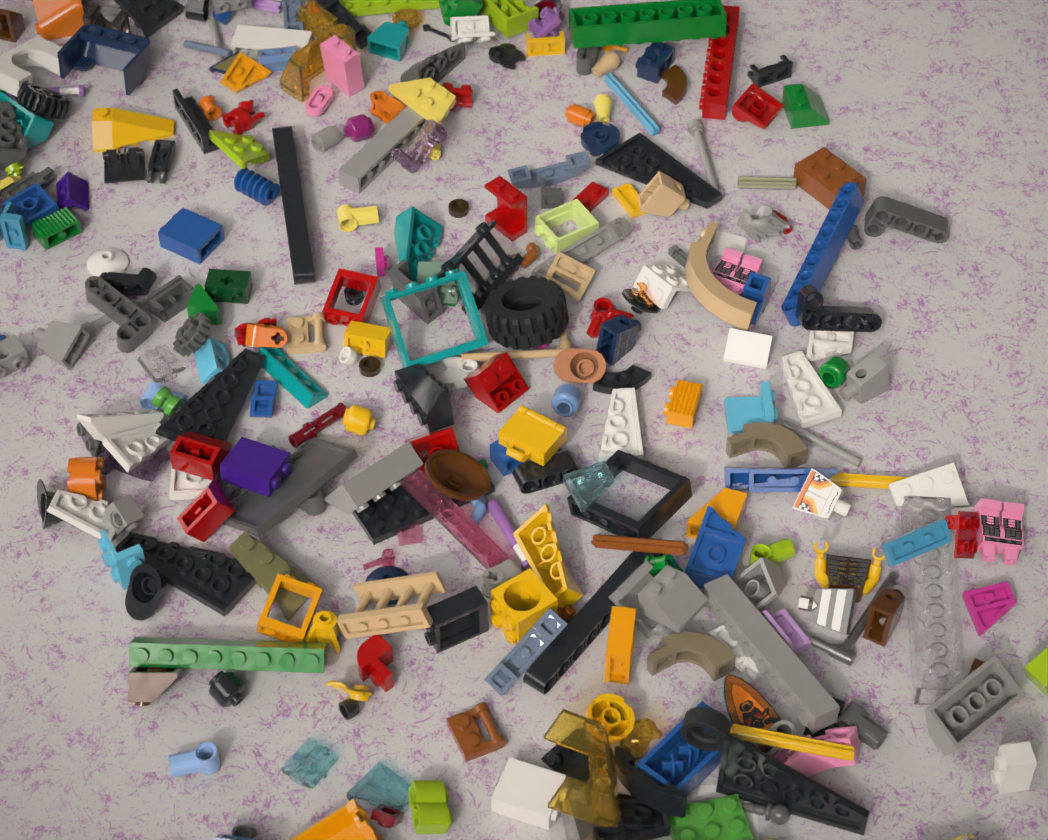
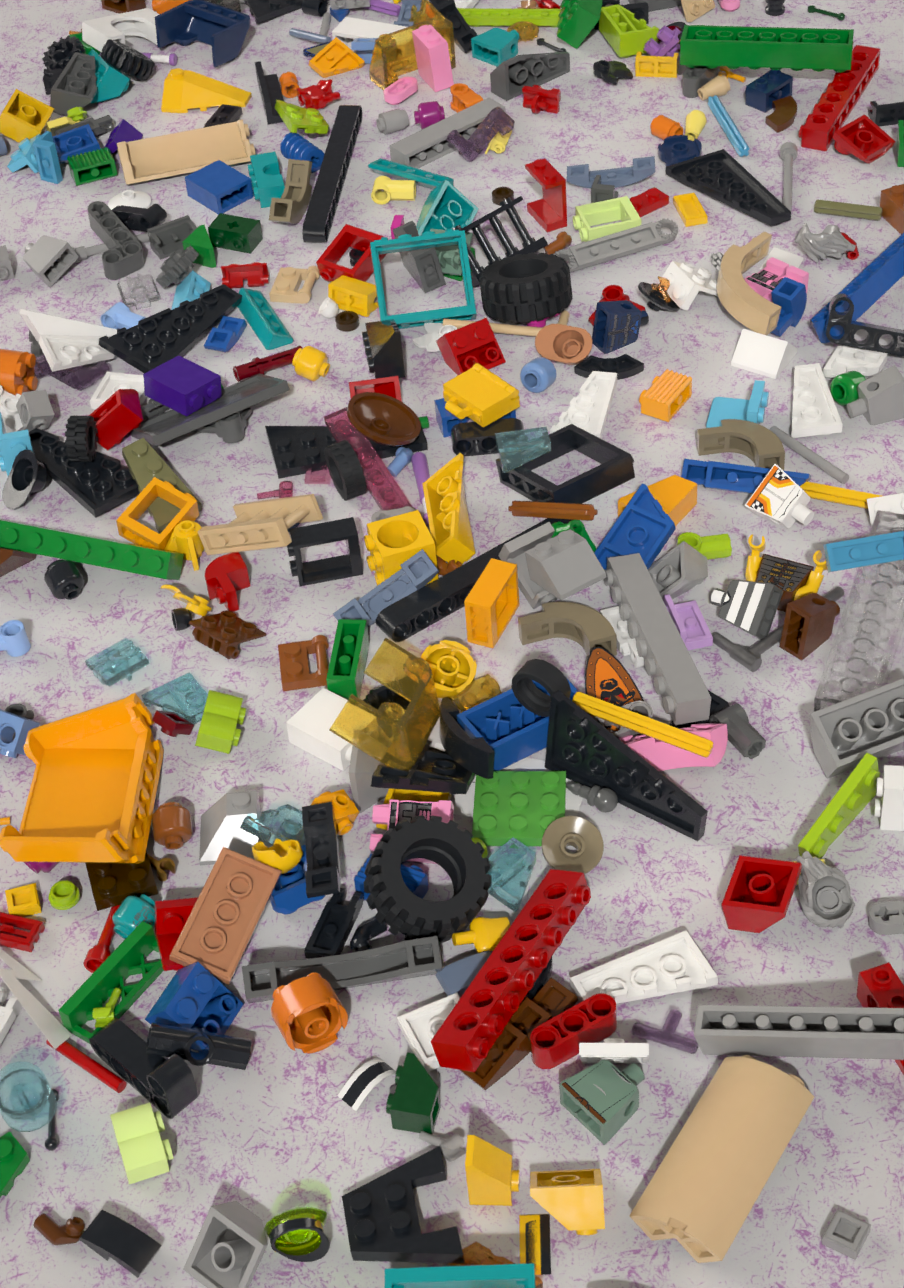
camera: 20 degrees right, 5 degrees down
black hinge [102,147,145,183] -> none
bright green wheel [152,386,183,417] -> none
red slope [169,431,232,480] -> none
orange piece [245,323,287,348] -> none
light grey slope [324,441,423,514] -> none
light yellow wing [389,77,456,128] -> none
white bracket [450,16,496,44] -> none
tan plate [544,251,596,302] -> none
tan torso [637,171,690,217] -> none
none -> black tyre [65,415,98,462]
none -> tan cylinder [116,119,256,185]
none -> reddish brown hinge [189,611,266,659]
none -> teal arch [247,151,285,208]
none -> dark tan arch [269,159,312,224]
none -> black tyre [324,440,367,501]
none -> green brick [326,619,369,704]
none -> teal slope [368,158,454,190]
none -> lime wing [798,753,880,858]

